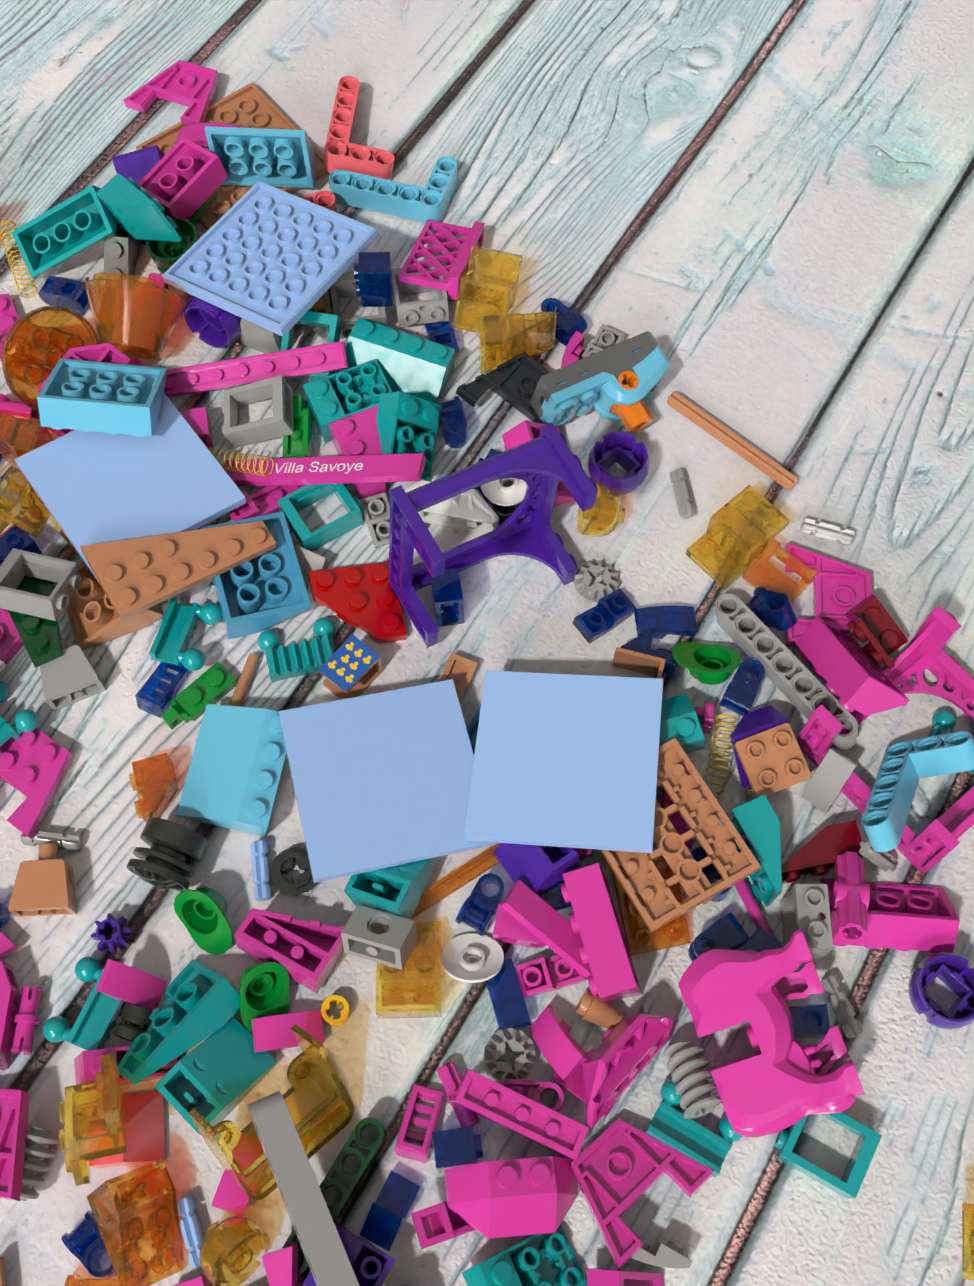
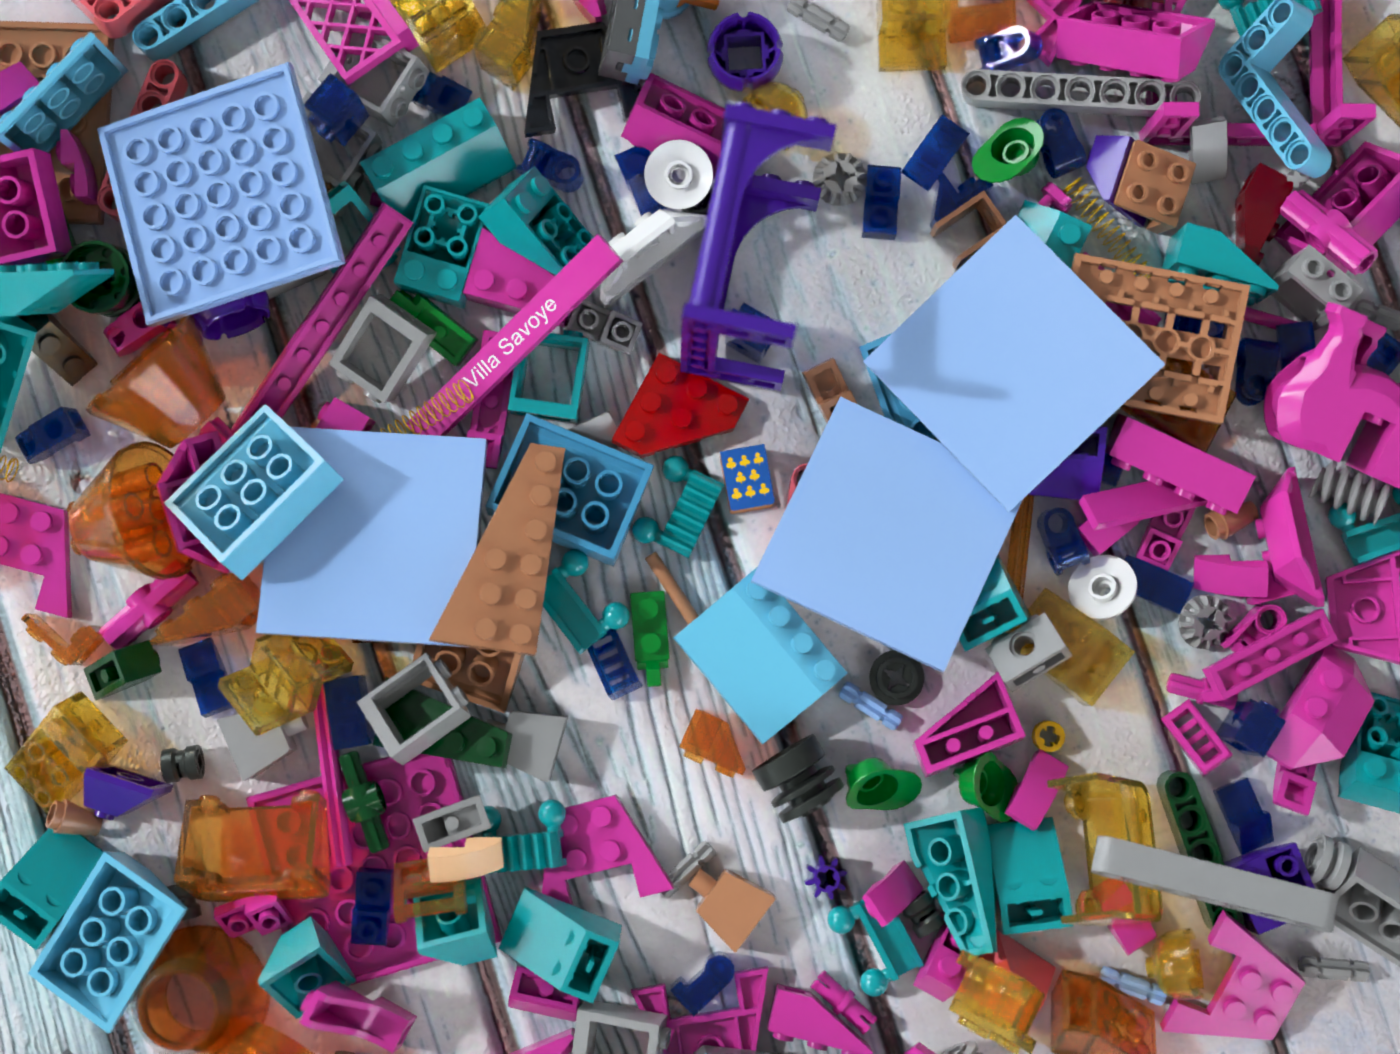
camera: 50 degrees left, 20 degrees up
none -> dark pink slope [56,129,98,205]

